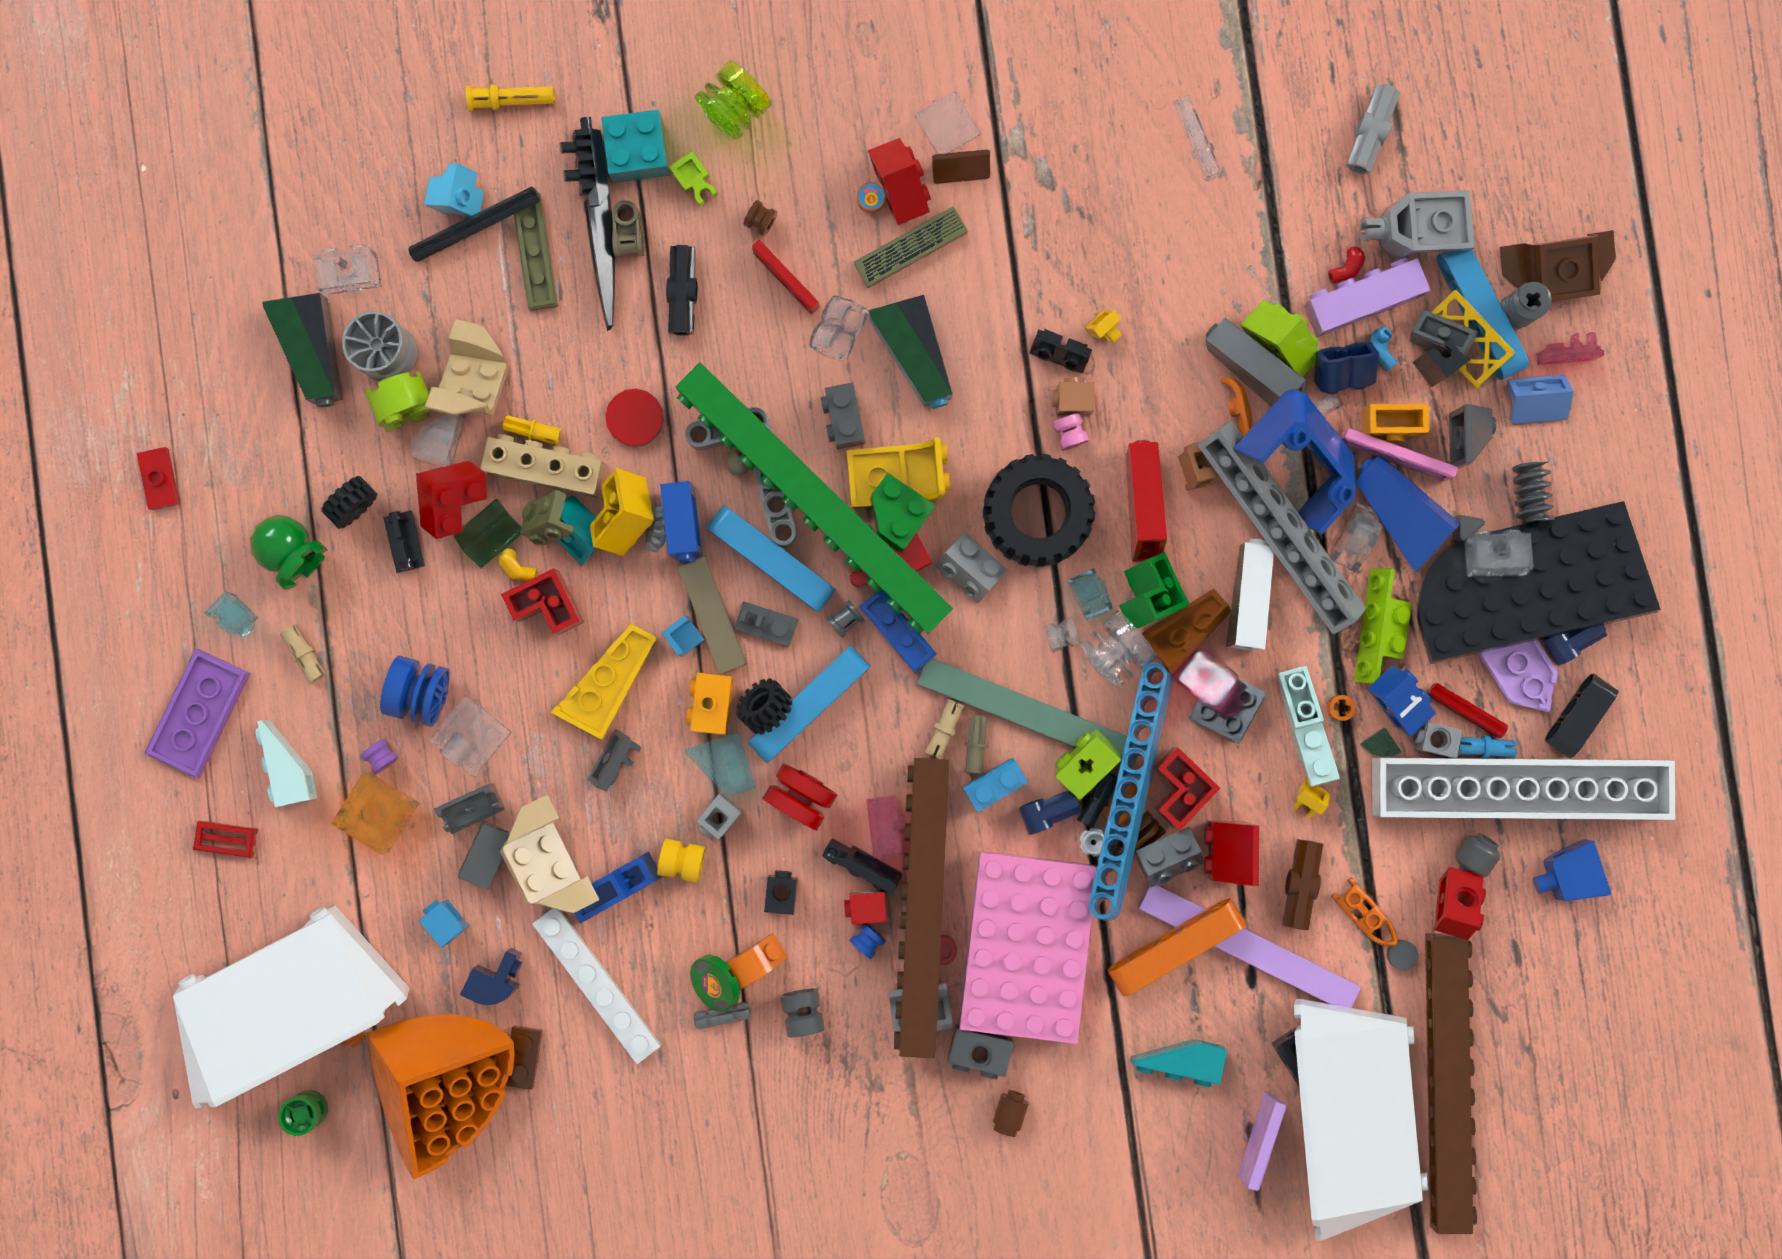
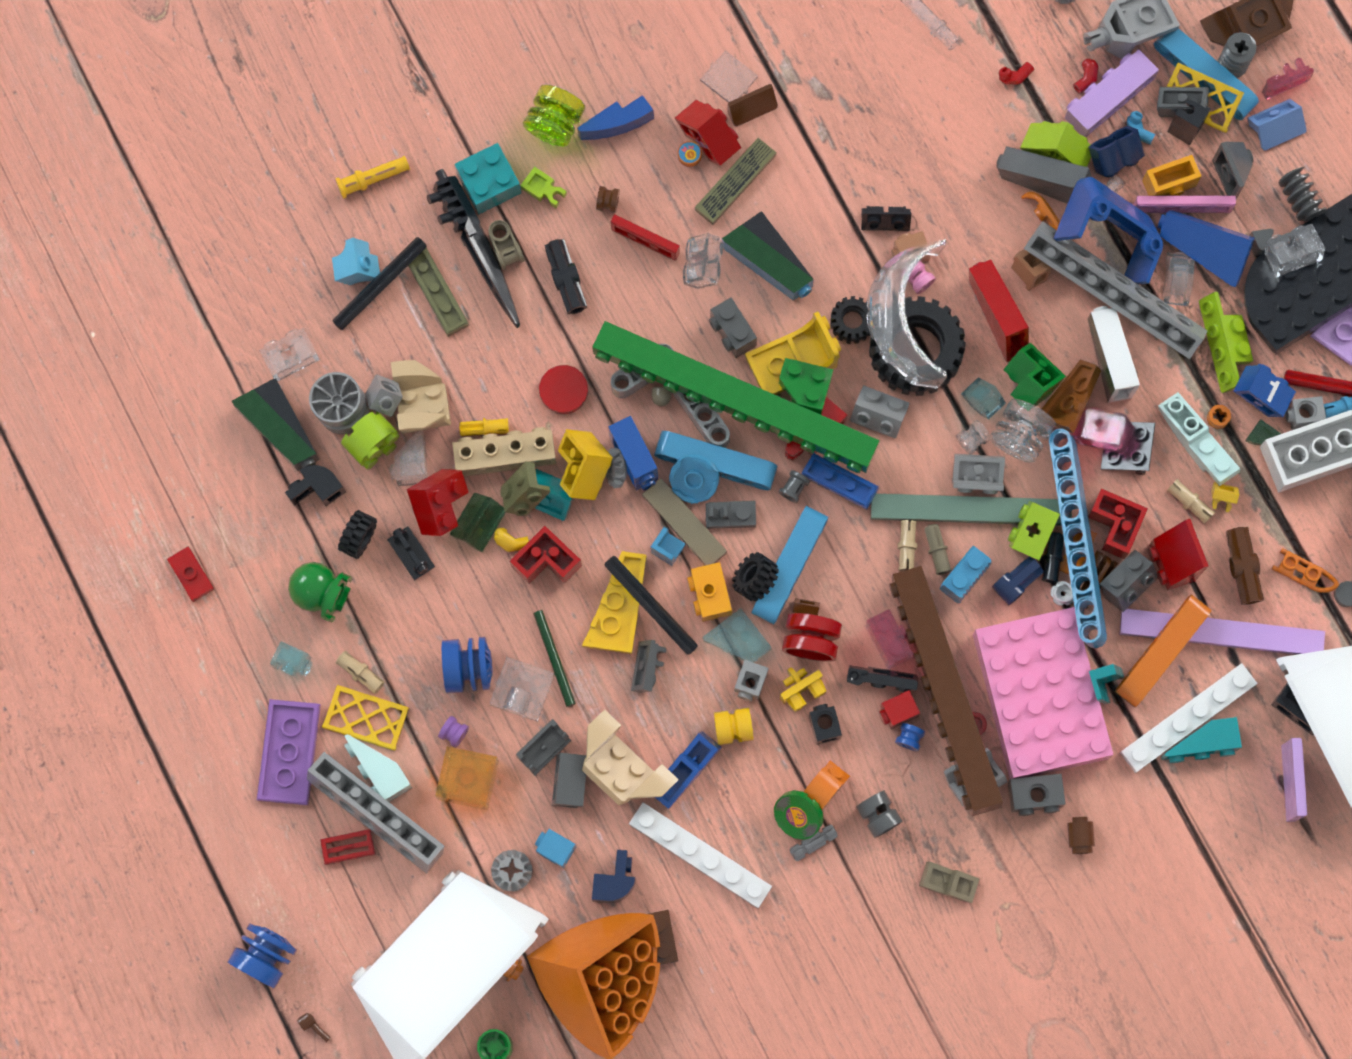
camera: 15 degrees left, 10 degrees down
yellow tile [1084,309,1122,343] -> none
none -> blue wheel [227,923,297,989]
none -> black brick [285,465,346,506]
none -> reddish brown hand [297,1013,331,1042]
none -> light grey brick [307,752,445,874]
none -> yellow window [322,685,409,751]
none -> light grey brick [365,374,403,417]
none -> light grey gear [491,850,532,891]
none -> dark green bar [533,610,576,707]
none -> blue slope [577,95,654,140]
none -> black axle [604,556,698,655]
none -> dark azure tile [669,454,720,504]
none -> yellow hips [780,667,826,712]
none -> reddish brown plate [793,598,820,616]
none -> black tyre [830,296,875,344]
none -> clear windscreen [867,239,947,388]
none -> dark tan slope [919,862,980,903]
none -> light grey bracket [952,454,1005,494]
none -> red arm [998,62,1035,85]
none -> teal panel [1089,664,1125,704]
none -> white plate [1120,663,1258,773]
none -> tan pin [1167,479,1215,524]

